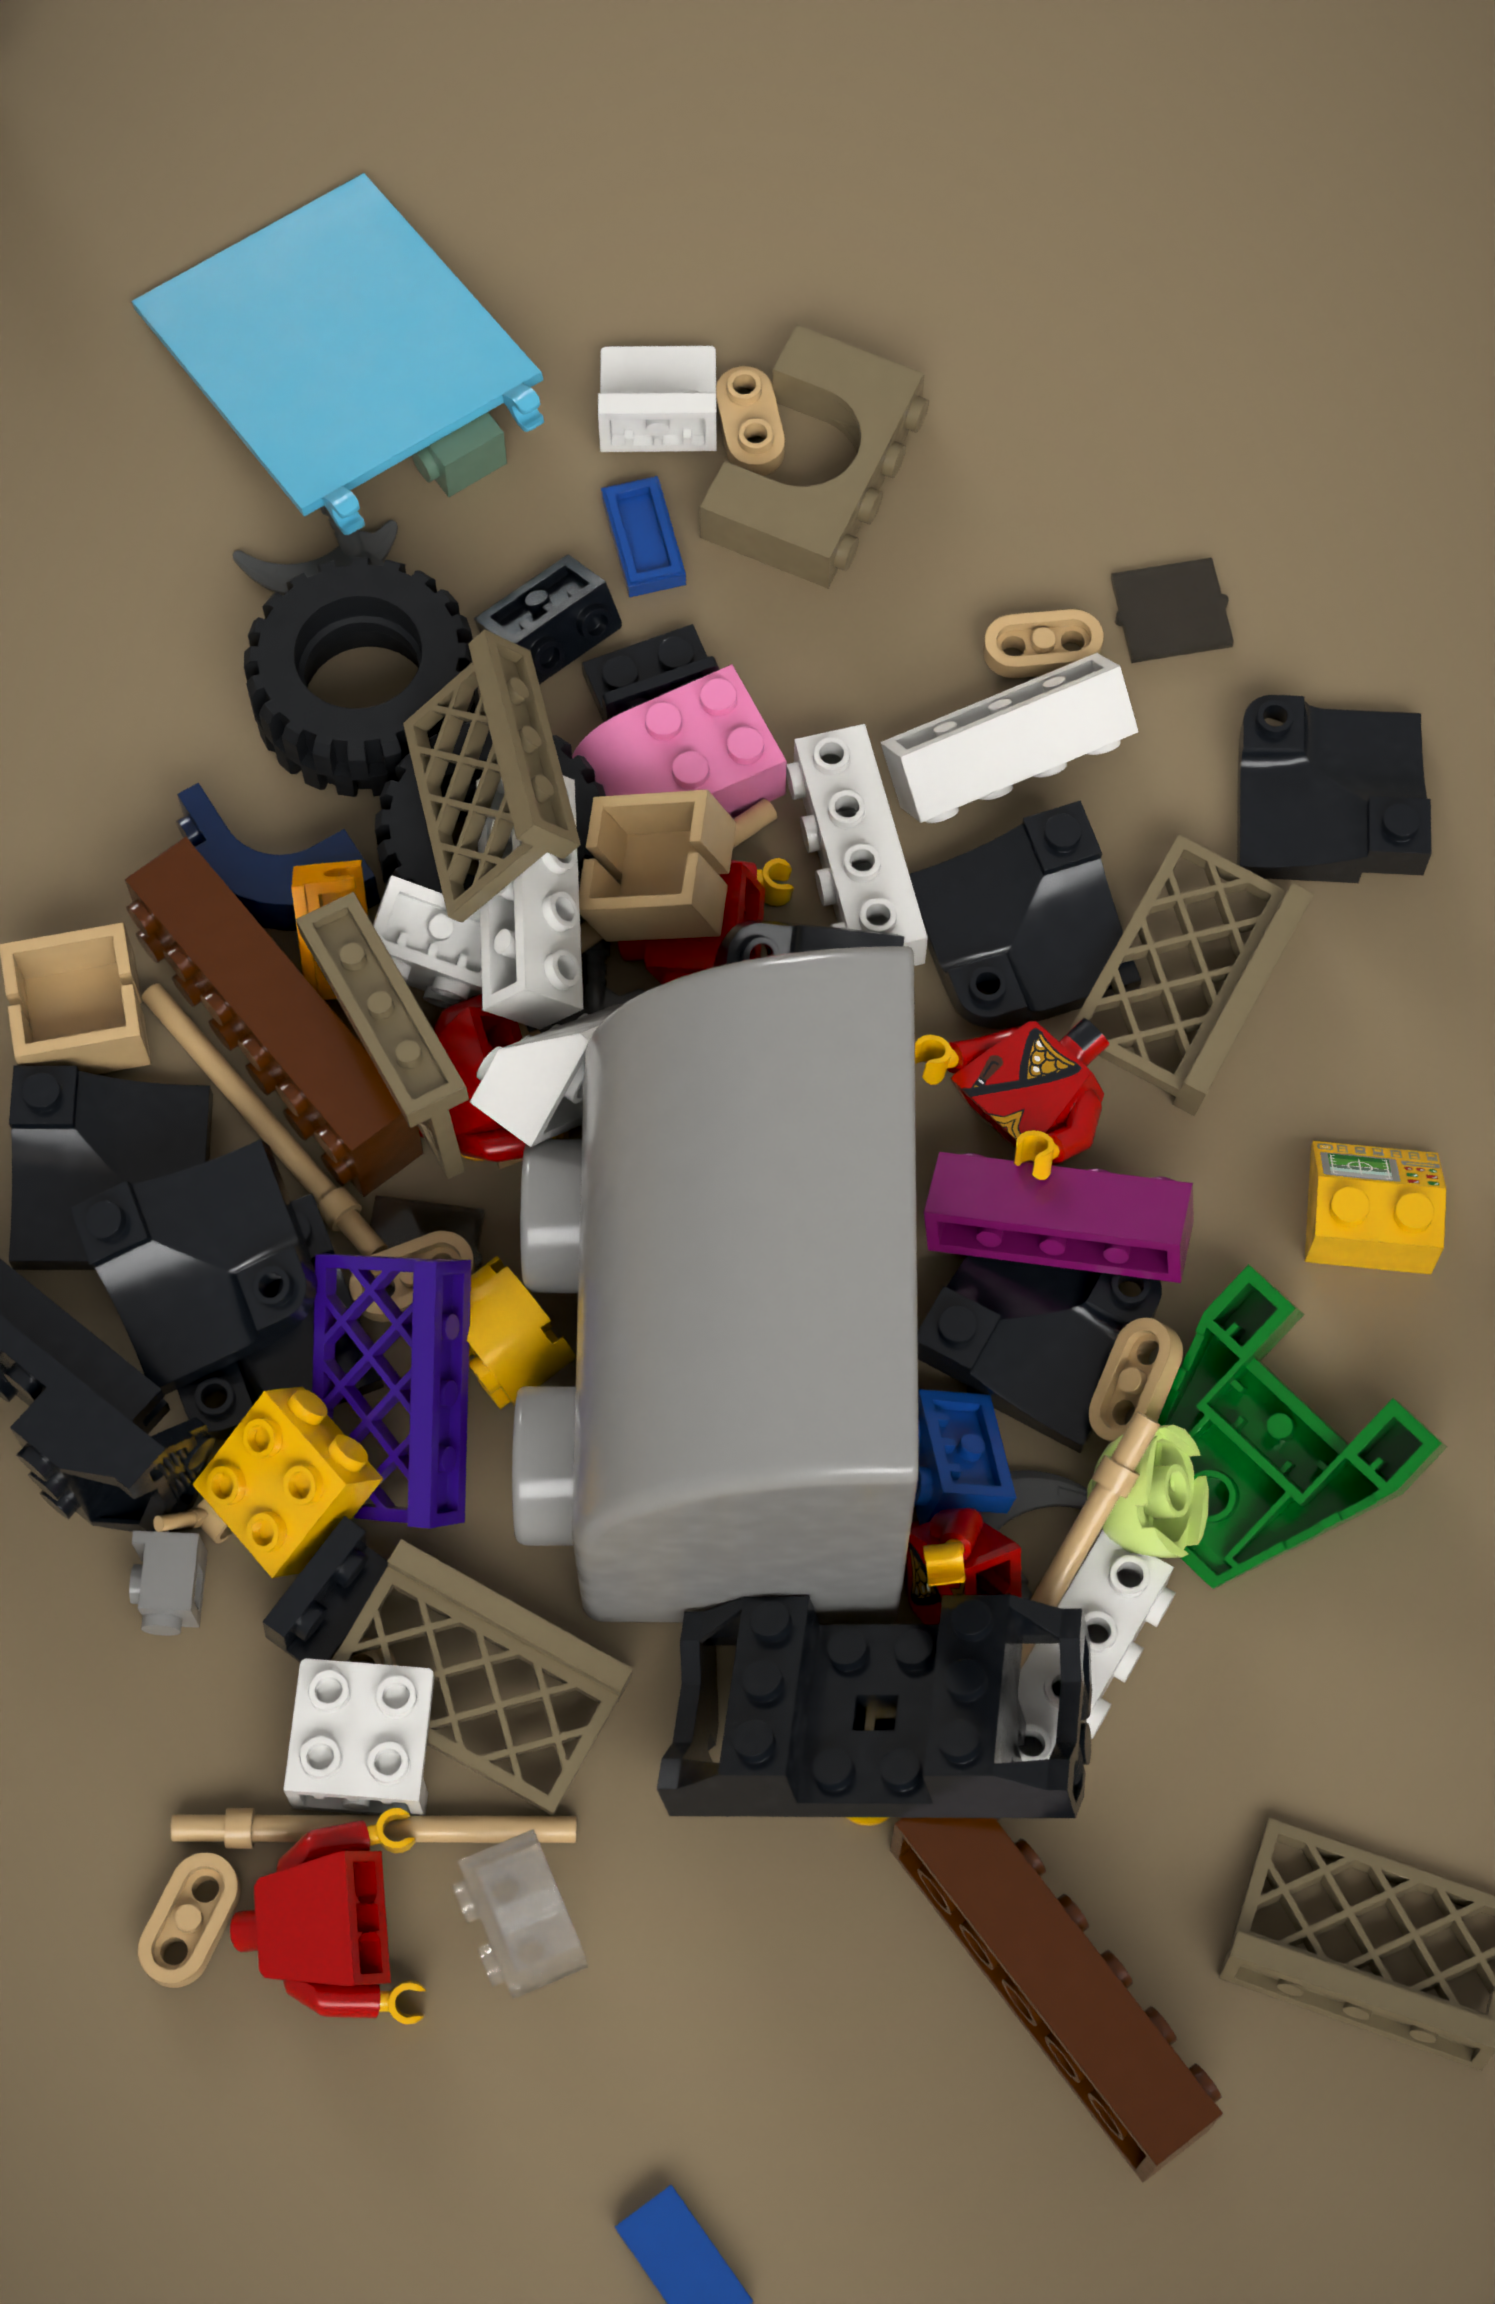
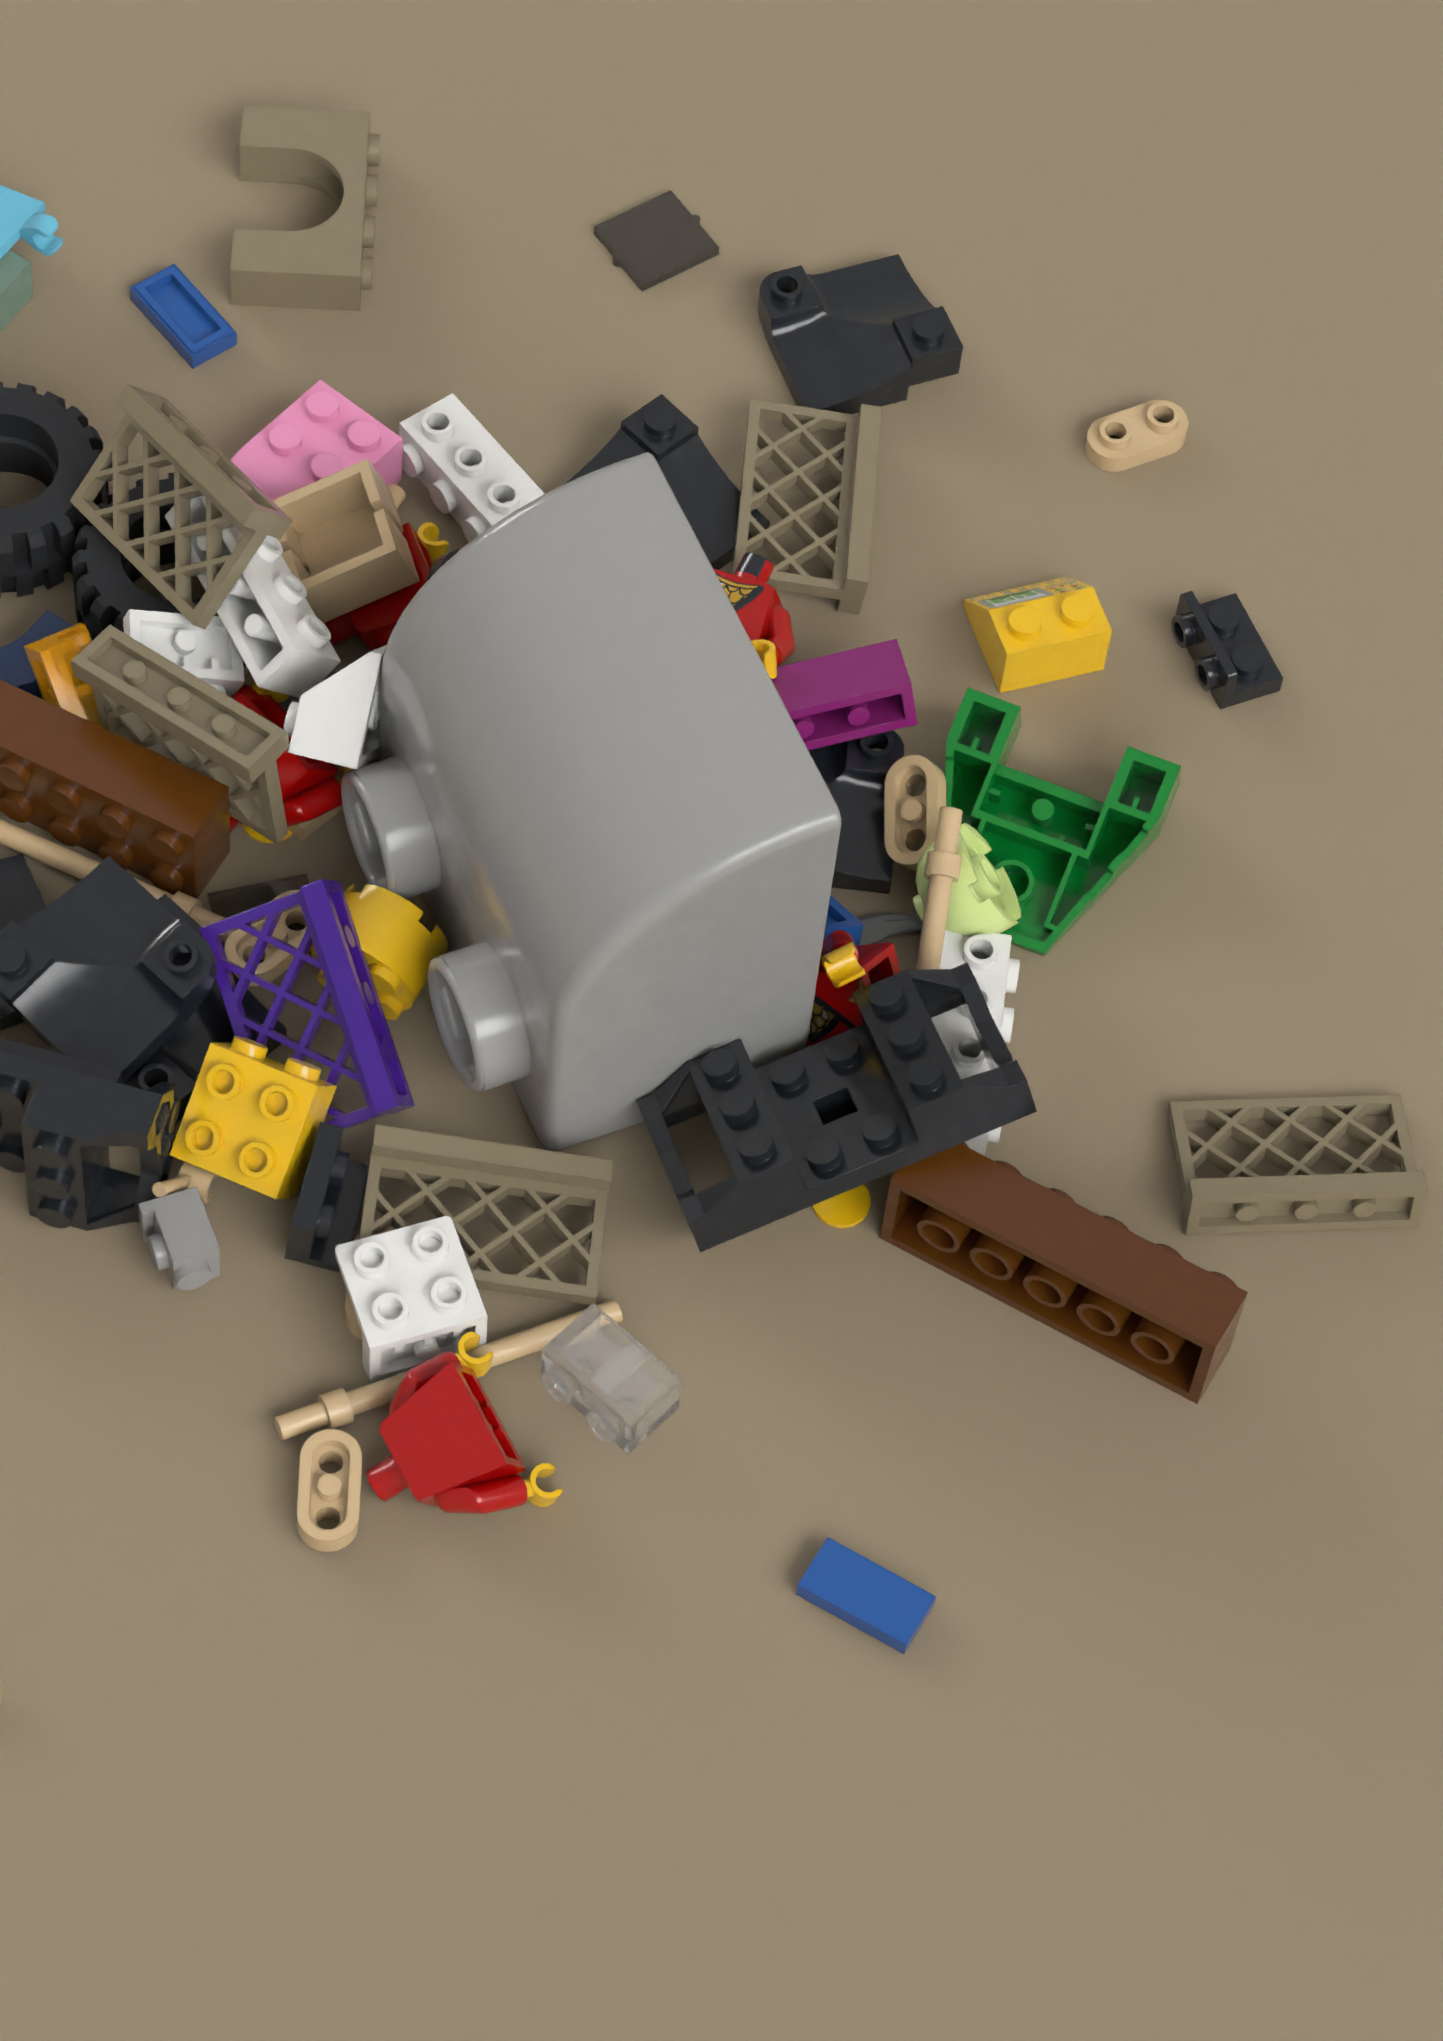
camera: 30 degrees left, 10 degrees down
black bracket [474,554,622,684] -> none
black bracket [582,624,719,722] -> none
white bracket [598,346,717,452] -> none
tan plate [716,366,785,476] -> none
white brick [880,653,1139,823] -> none
tan plate [983,609,1104,678] -> none

